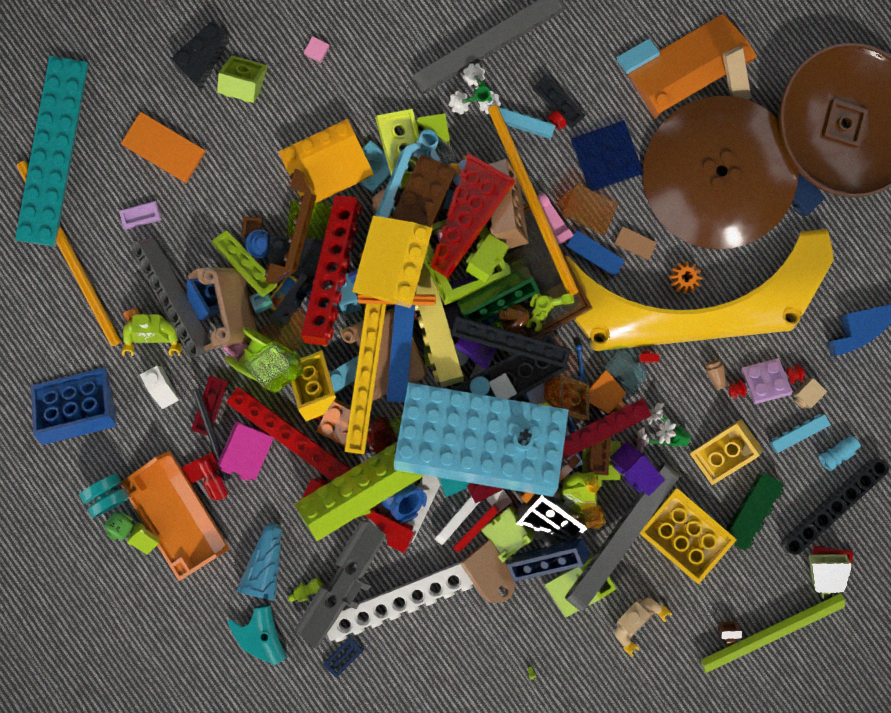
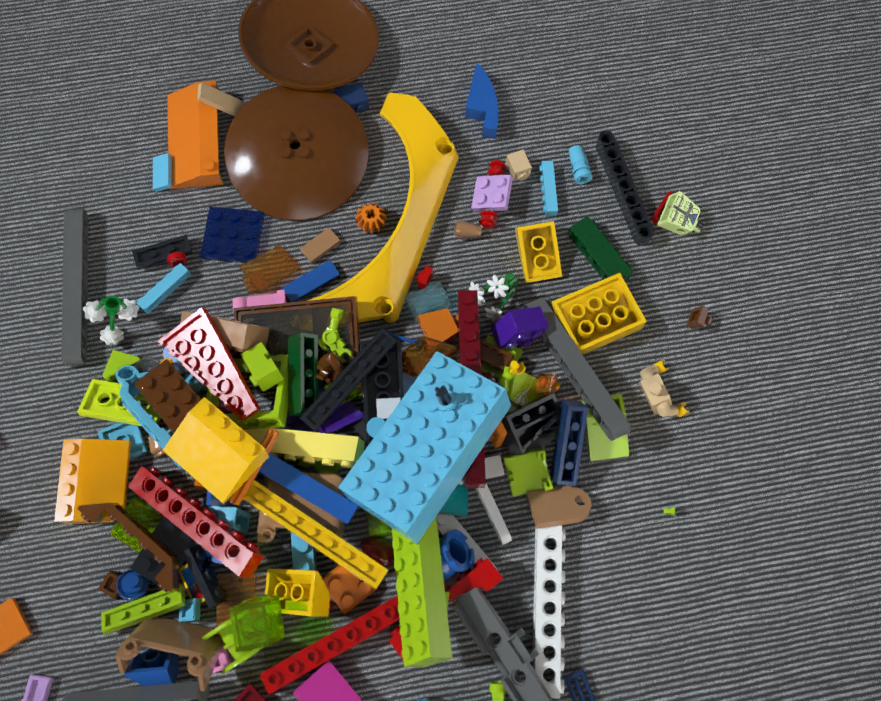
camera: 70 degrees left, 15 degrees down
red tile [453,503,499,553] -> none
light orange axle [488,105,578,296] -> none
lime tile [701,594,845,673] -> none

